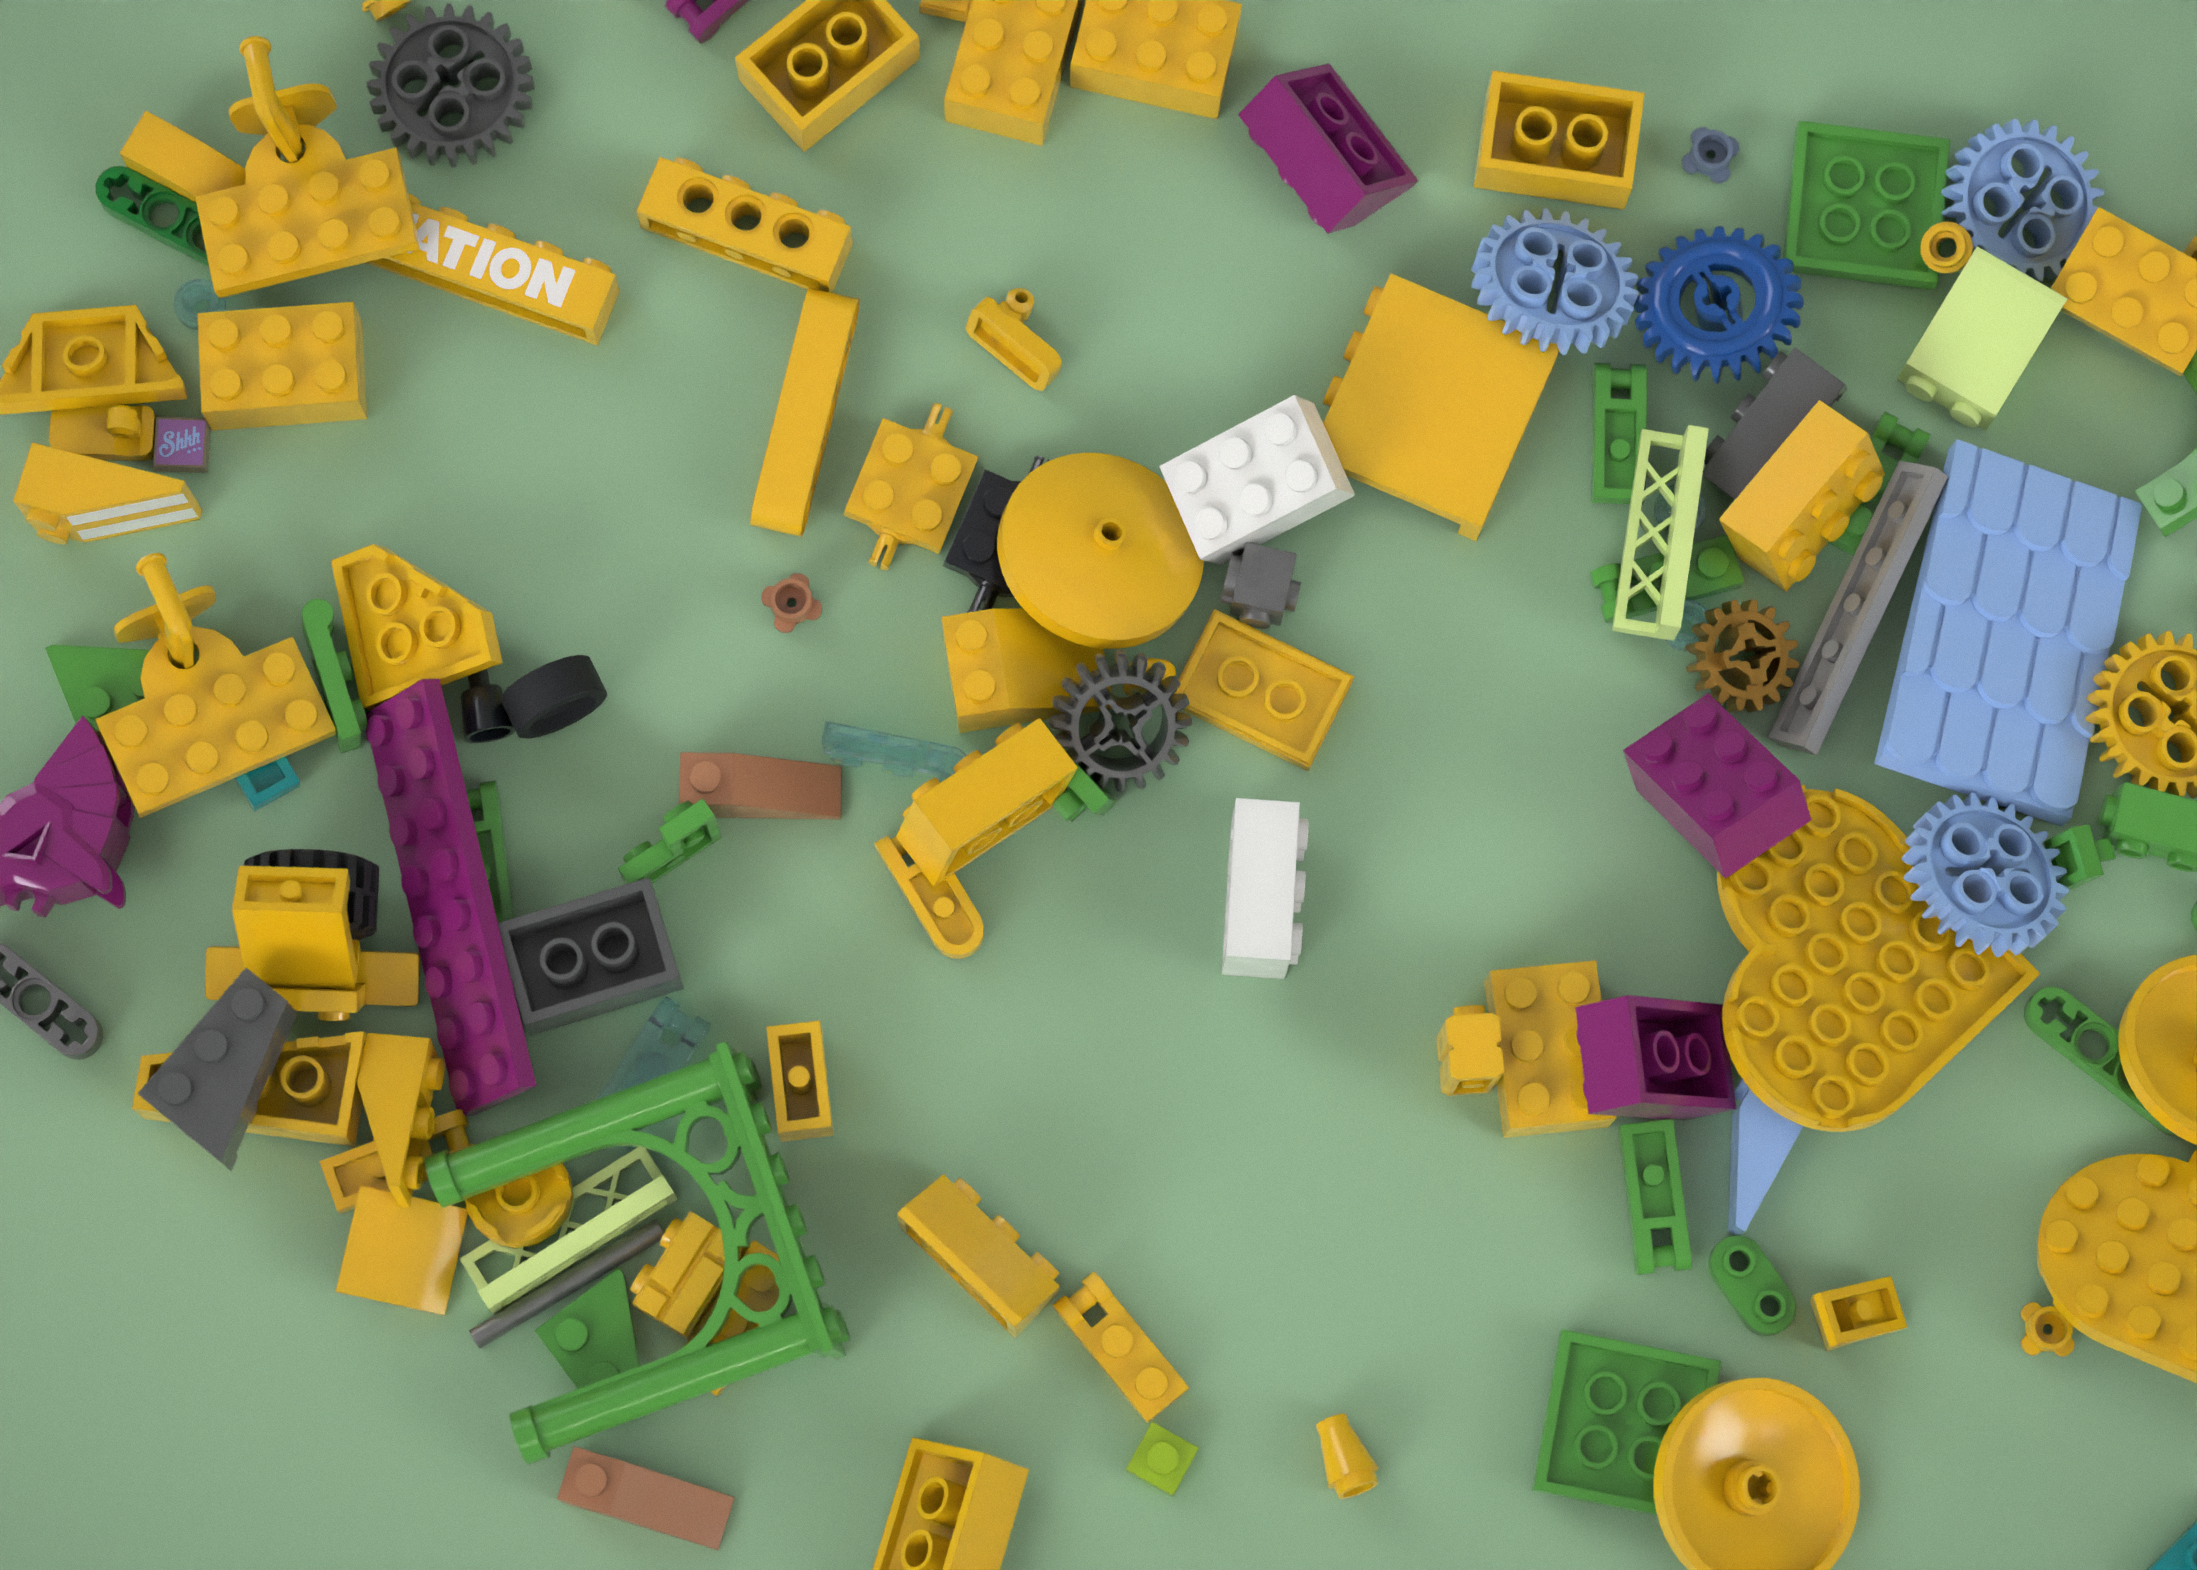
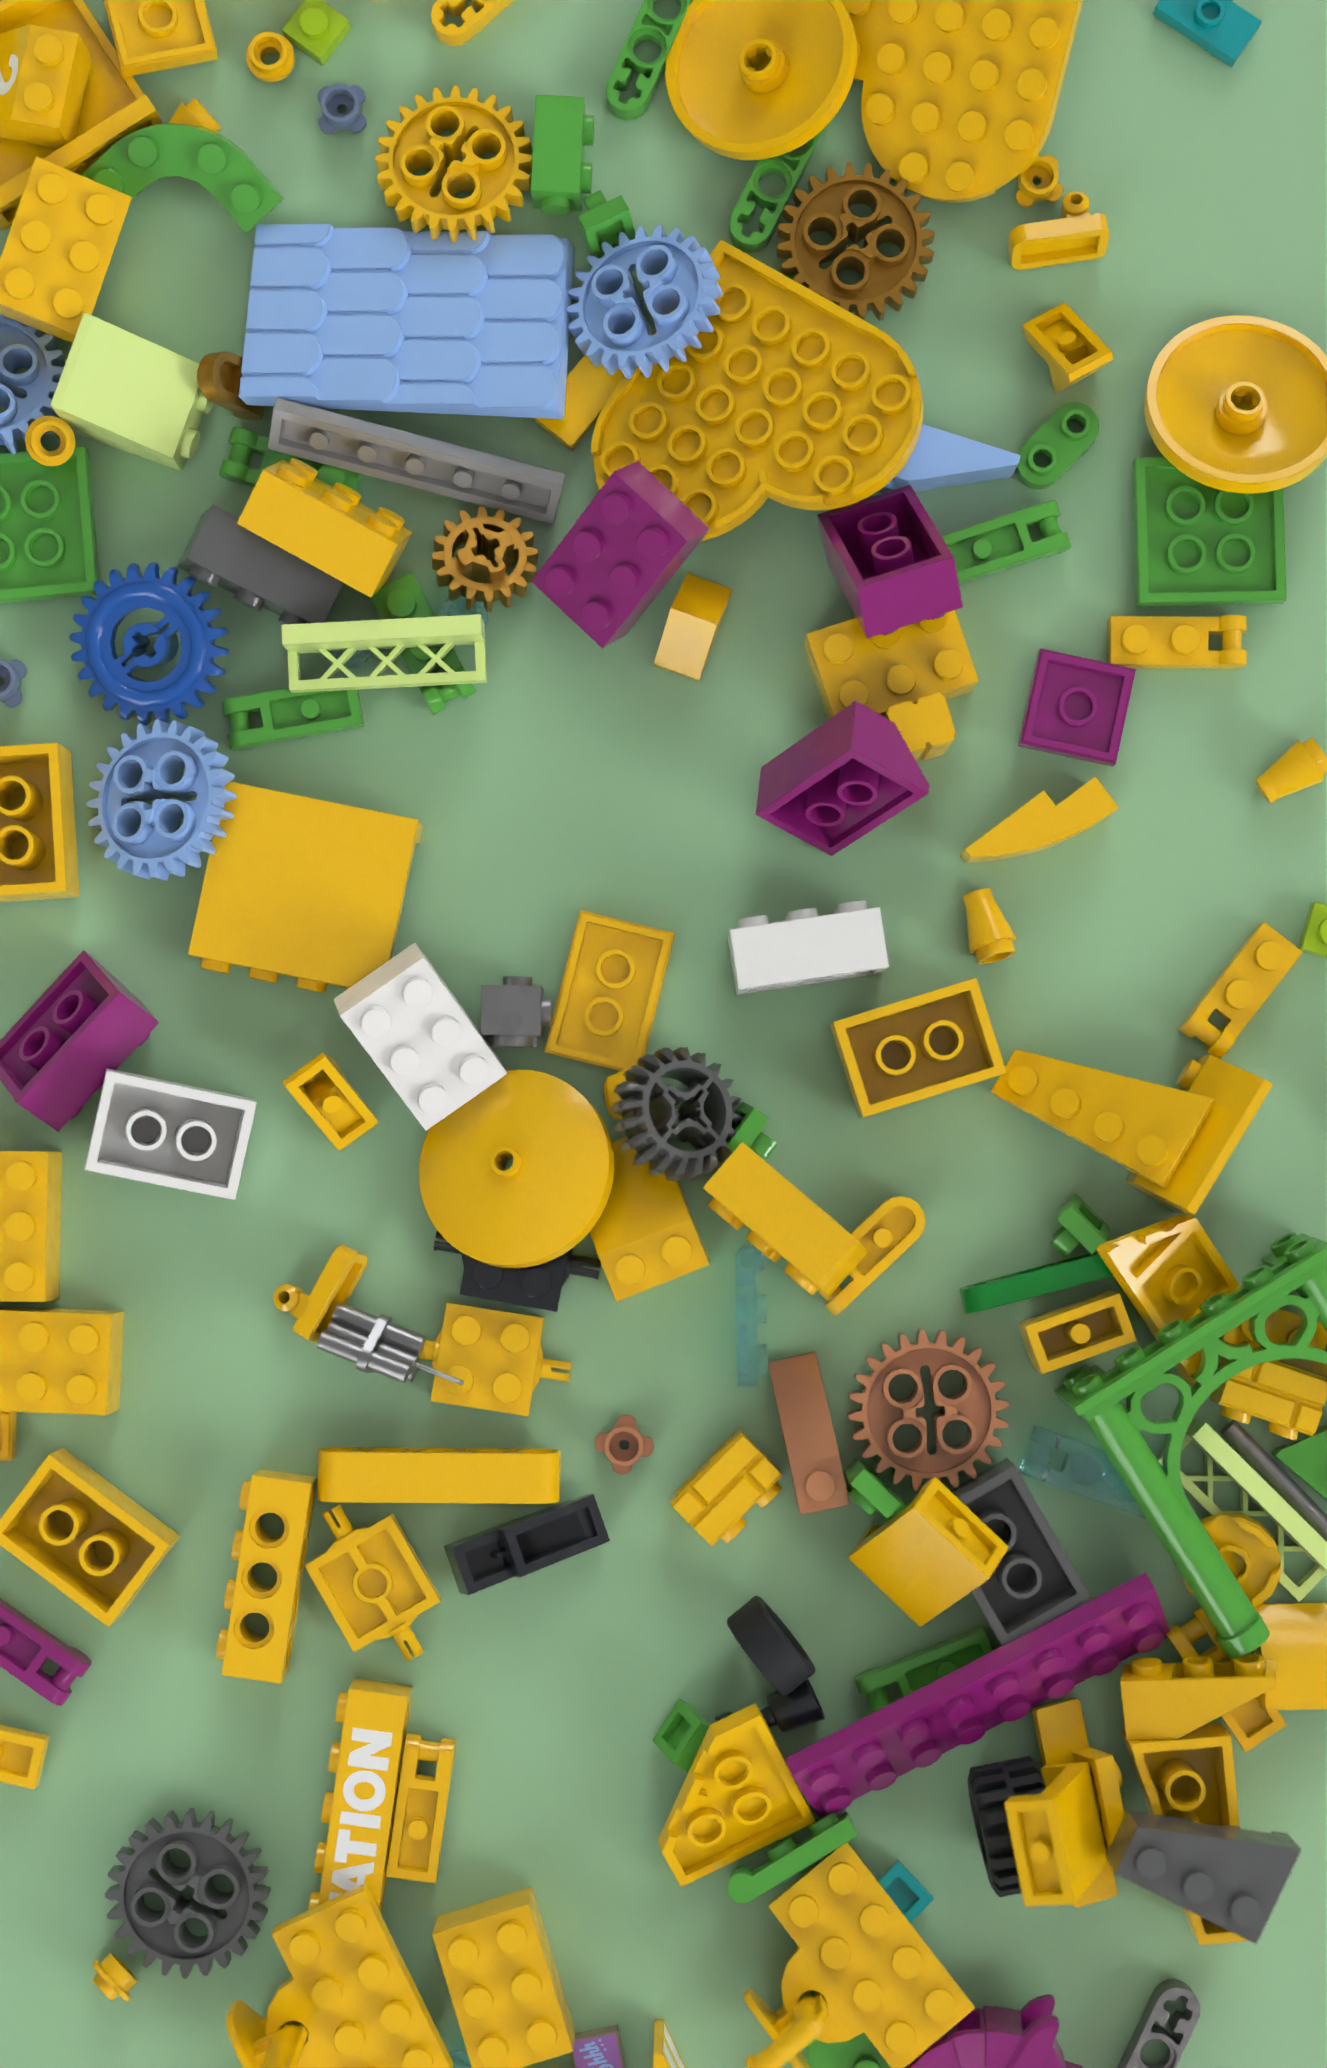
camera: 95 degrees left, 10 degrees up
none -> white brick [85,1068,257,1200]
none -> pearl gold plate [197,351,263,420]
none -> yellow slope [282,1052,379,1151]
none -> yellow plate [304,1504,442,1662]
none -> flat silver piece [317,1302,464,1385]
none -> yellow plate [386,1733,457,1884]
none -> black slope [444,1494,610,1595]
none -> yellow tile [534,355,624,451]
none -> bright green tile [652,1699,711,1772]
none -> yellow slope [654,573,733,681]
none -> yellow brick [670,1428,783,1546]
none -> magenta slope [756,701,930,856]
none -> pearl gold gear [776,162,935,321]
none -> yellow brick [830,977,1007,1118]
none -> nougat gear [847,1328,1010,1491]
none -> yellow panel [848,1477,1009,1627]
none -> green beam [959,1251,1113,1313]
none -> yellow slope [960,776,1119,863]
none -> yellow cone [963,888,1017,965]
none -> yellow wing [991,1049,1216,1189]
none -> yellow piece [1007,191,1110,270]
none -> magenta plate [1018,648,1136,767]
none -> bright green tile [1050,1193,1110,1257]
none -> yellow wing [1096,1213,1240,1385]
none -> yellow plate [1108,615,1247,669]

